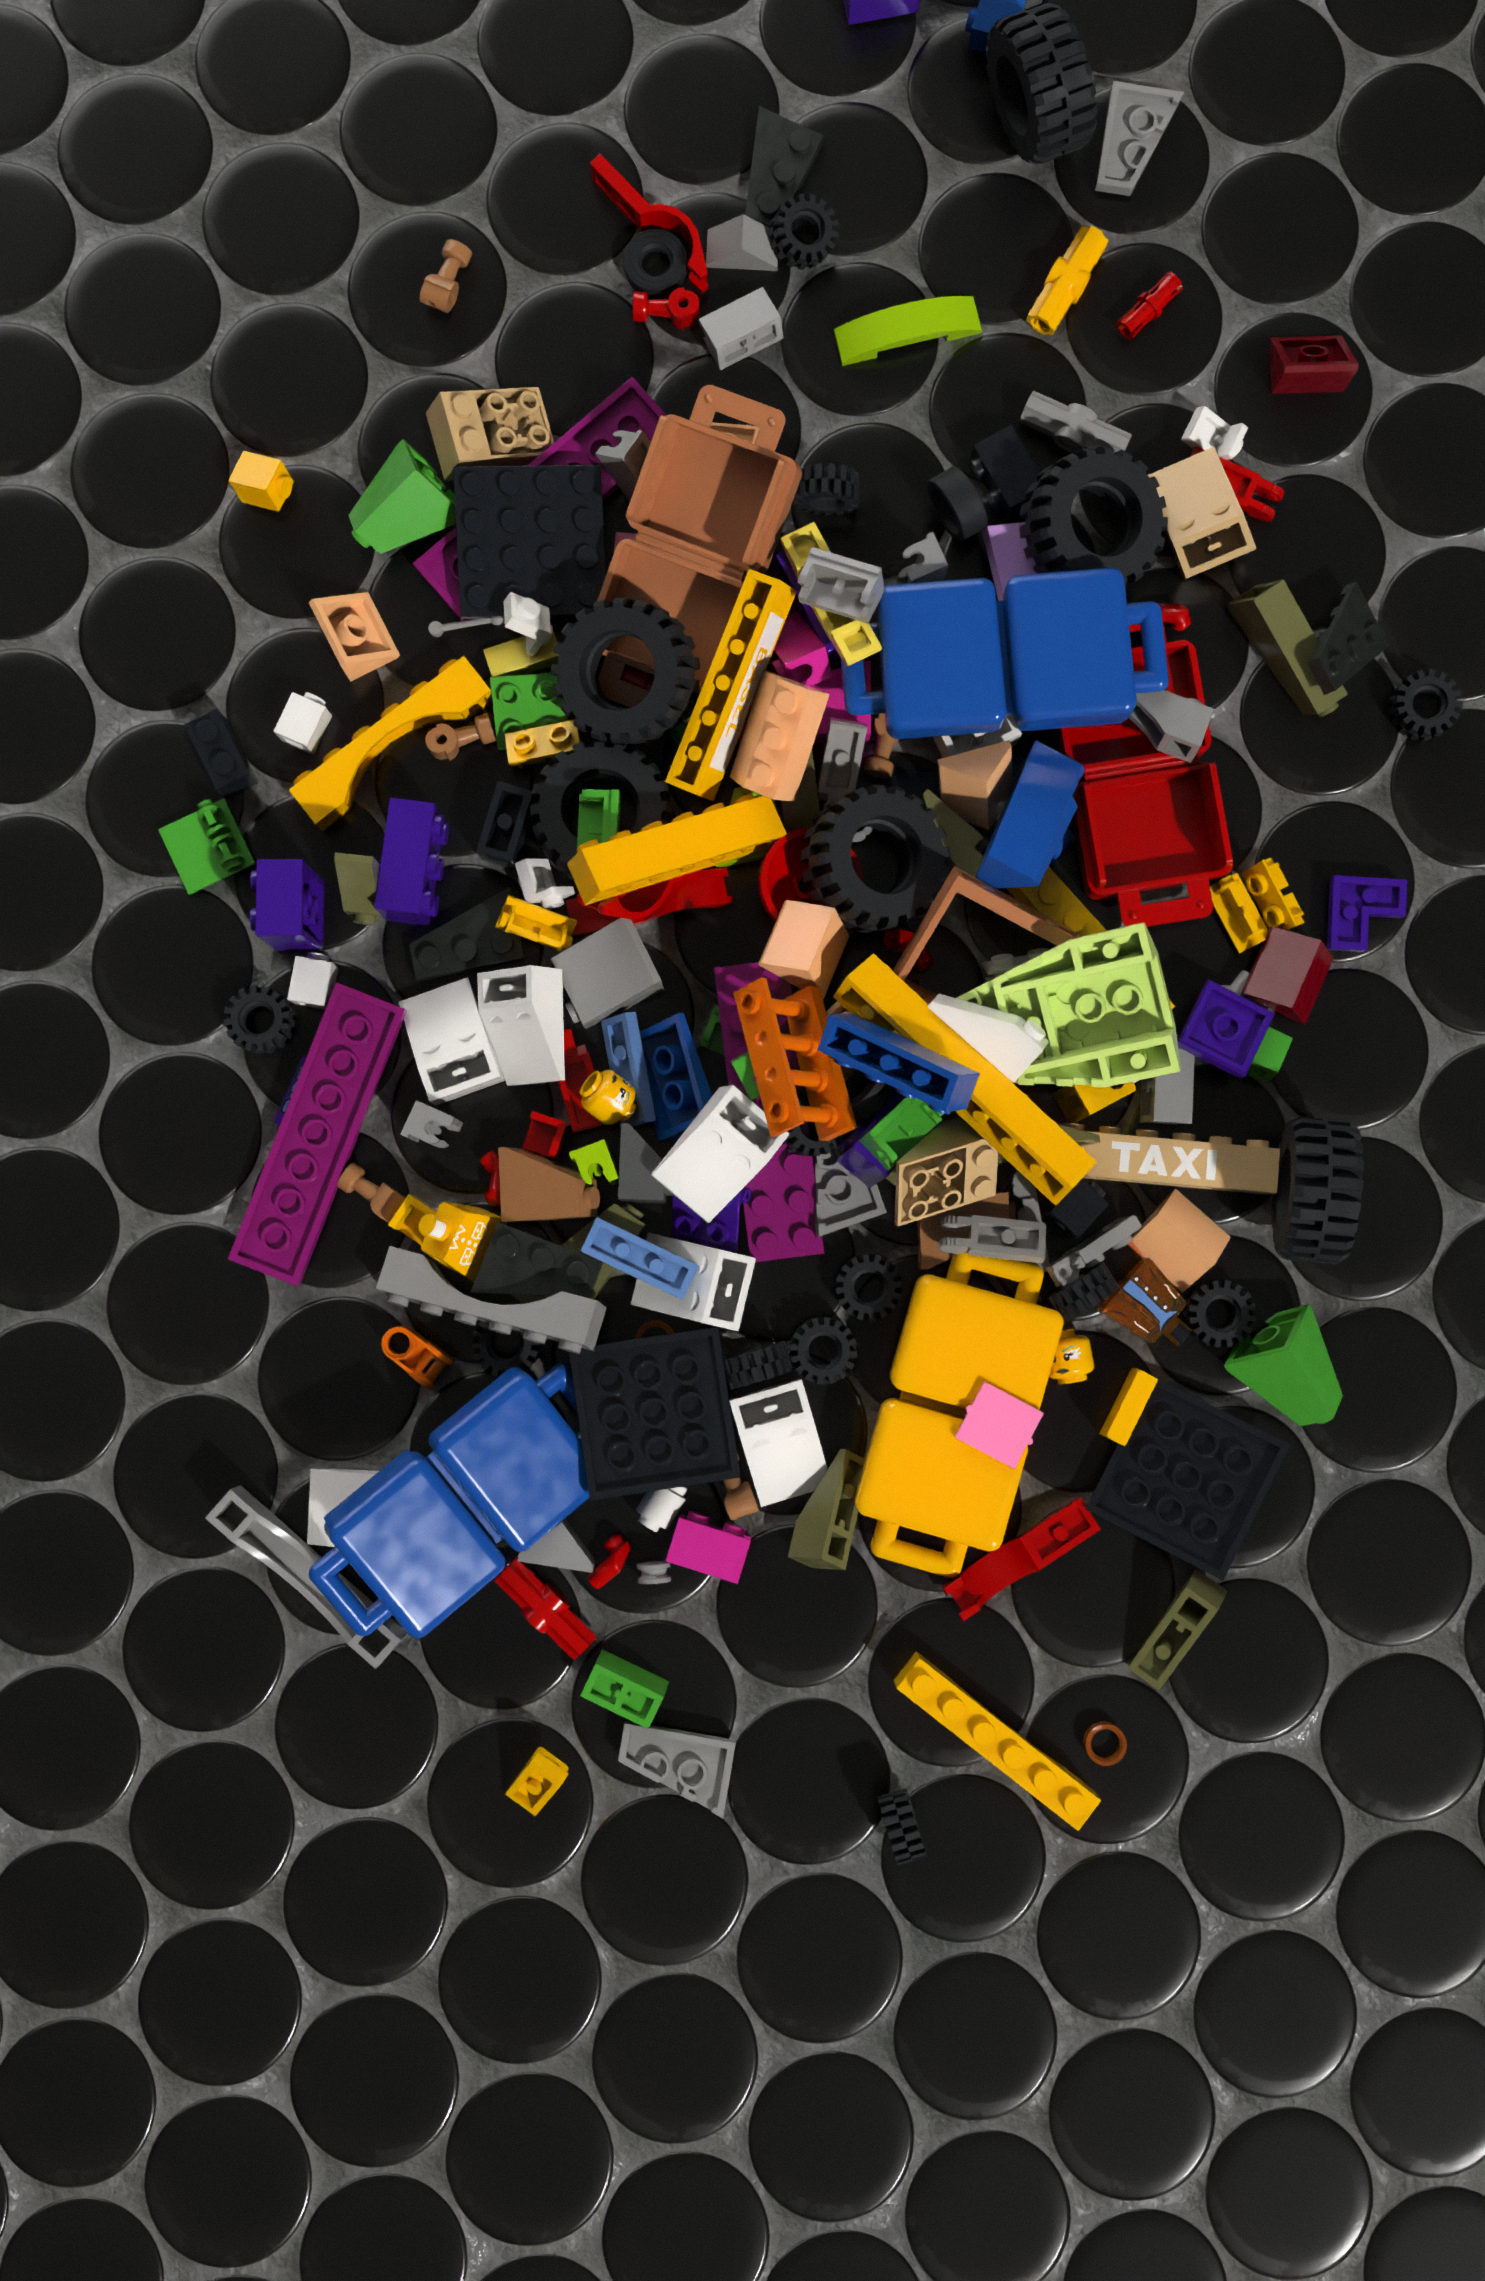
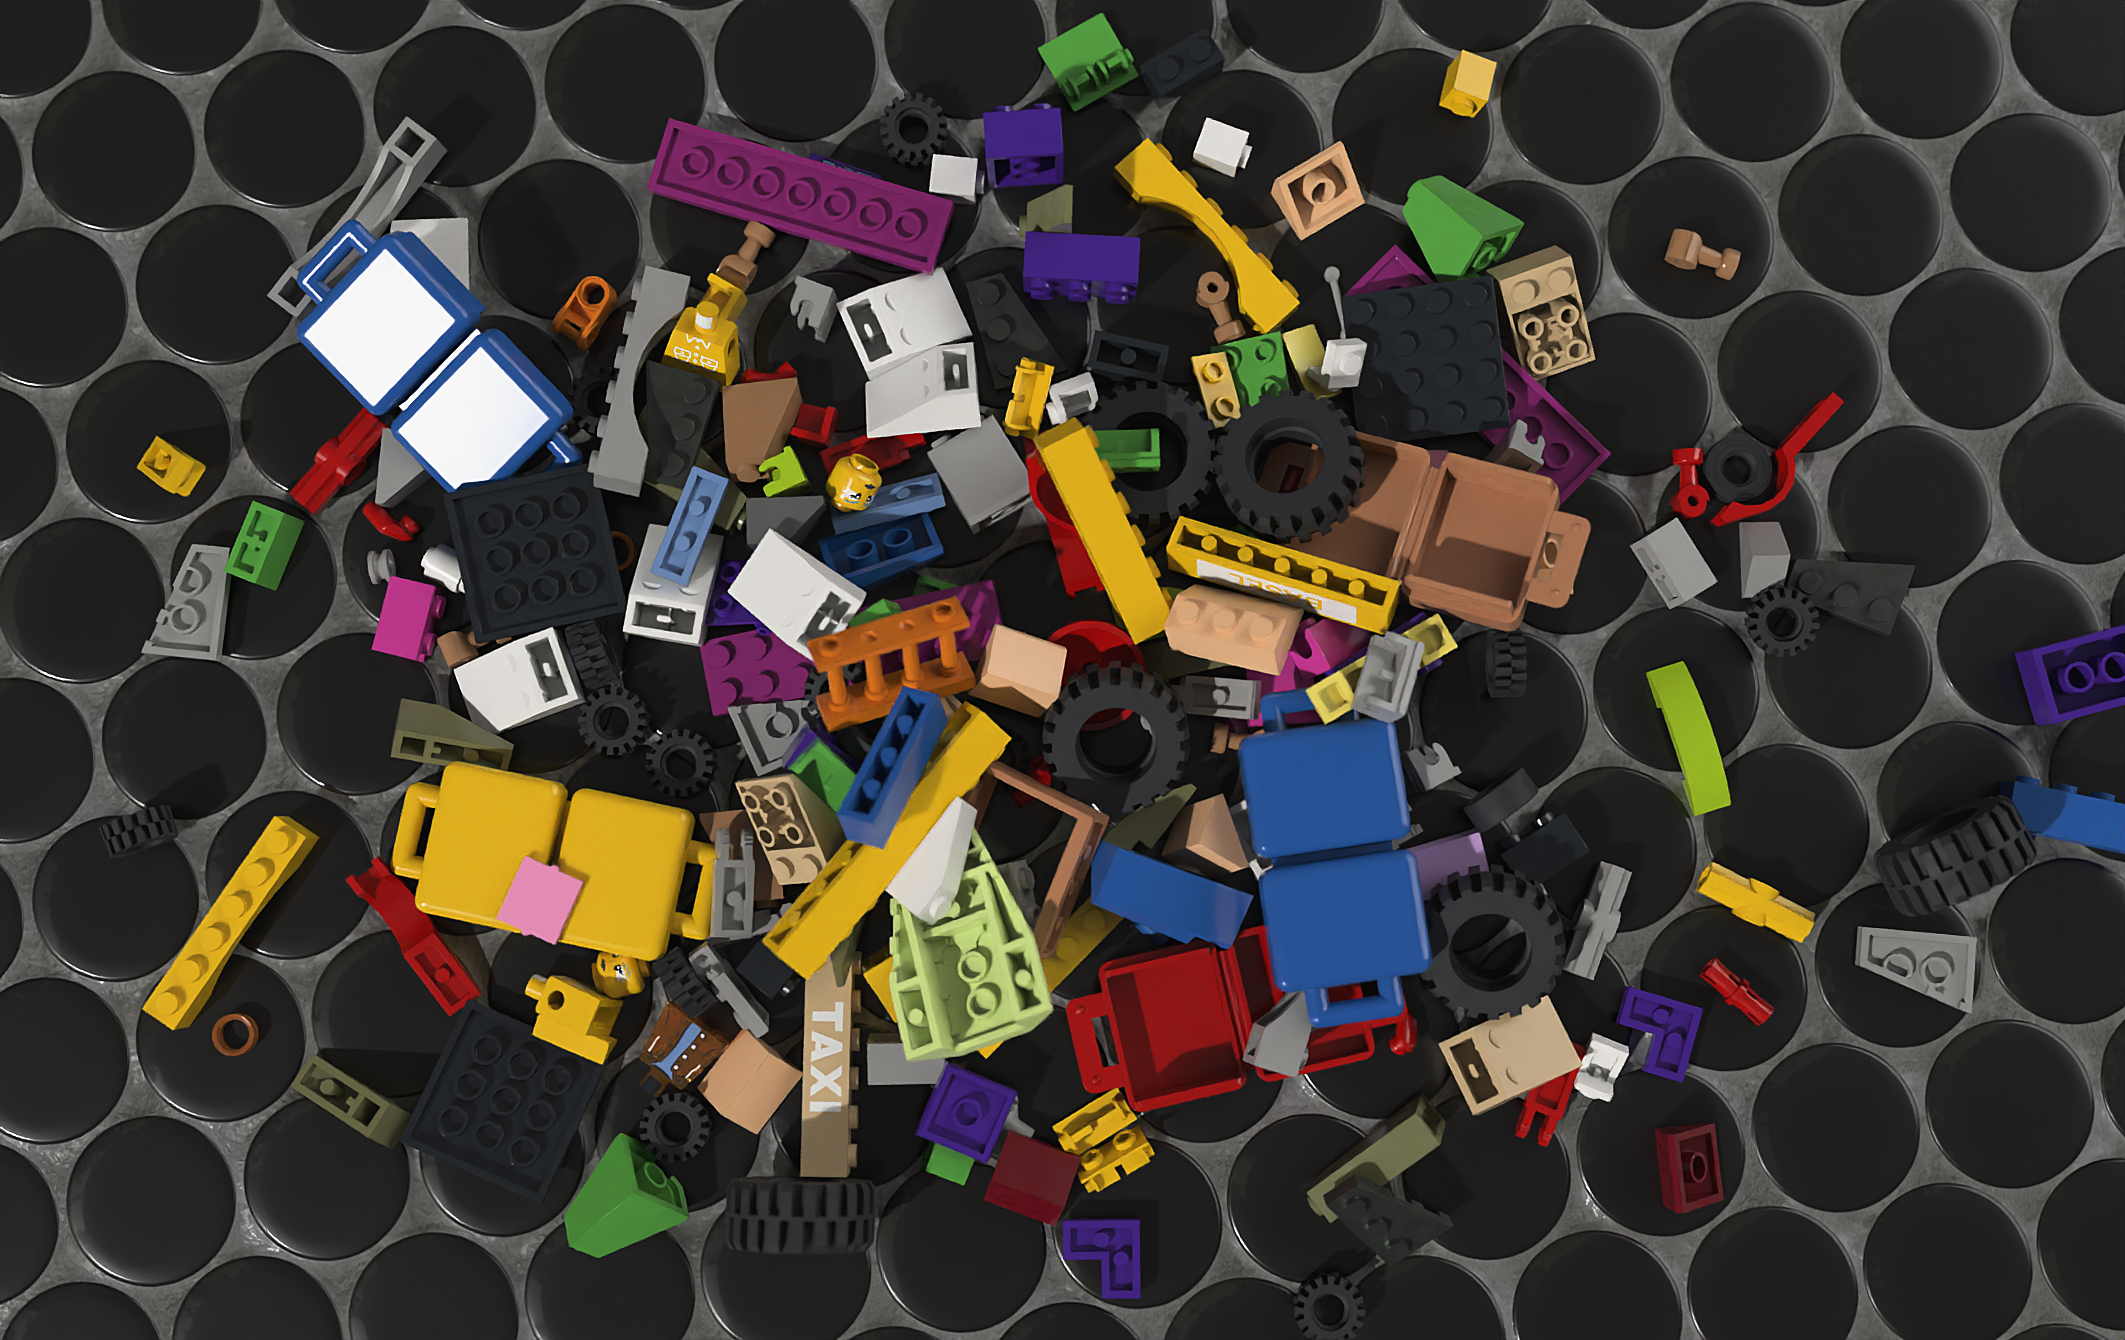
camera: 85 degrees right, 0 degrees up
none -> yellow torso [525,974,624,1036]
none -> dark purple plate [1616,986,1703,1083]

